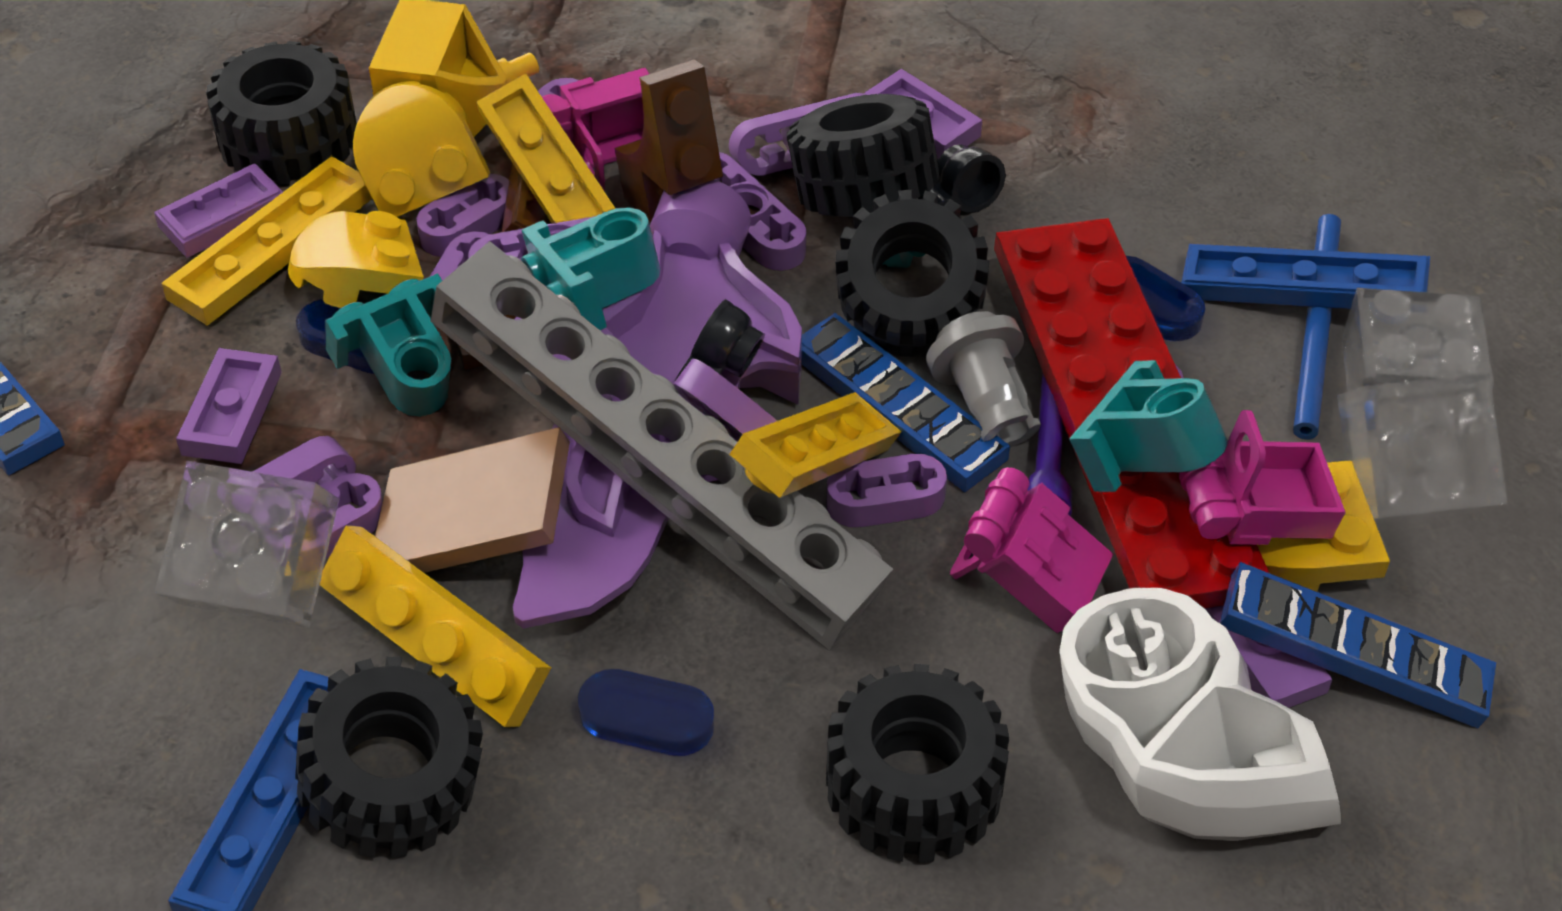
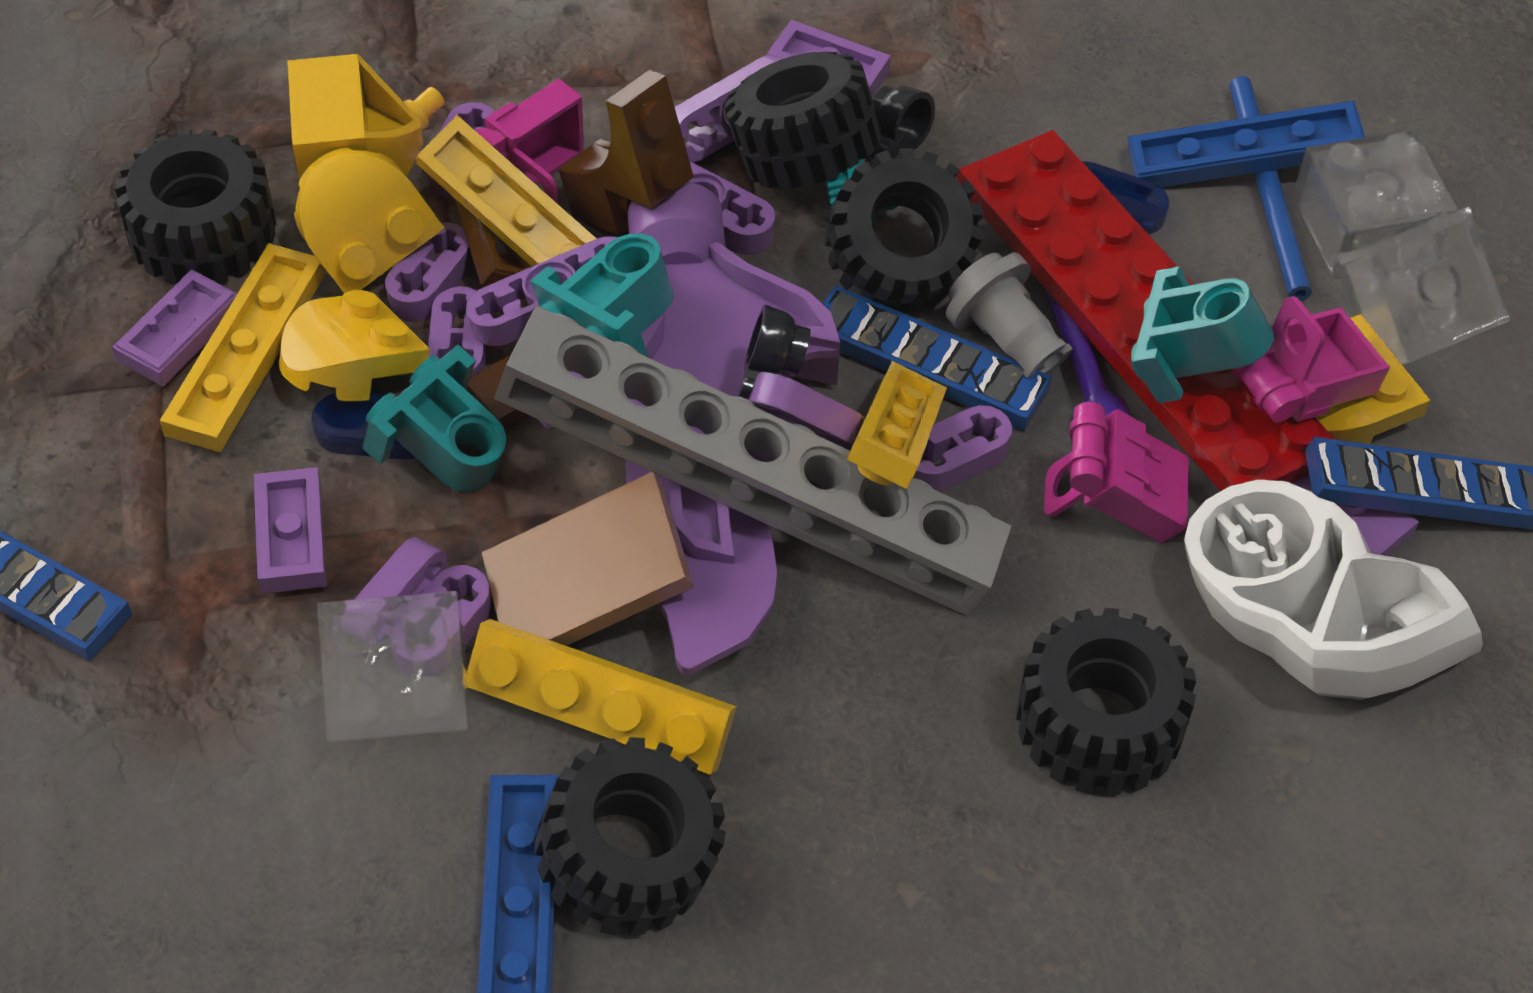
camera: 20 degrees left, 5 degrees up
clear blue tile [578,669,714,756] -> none

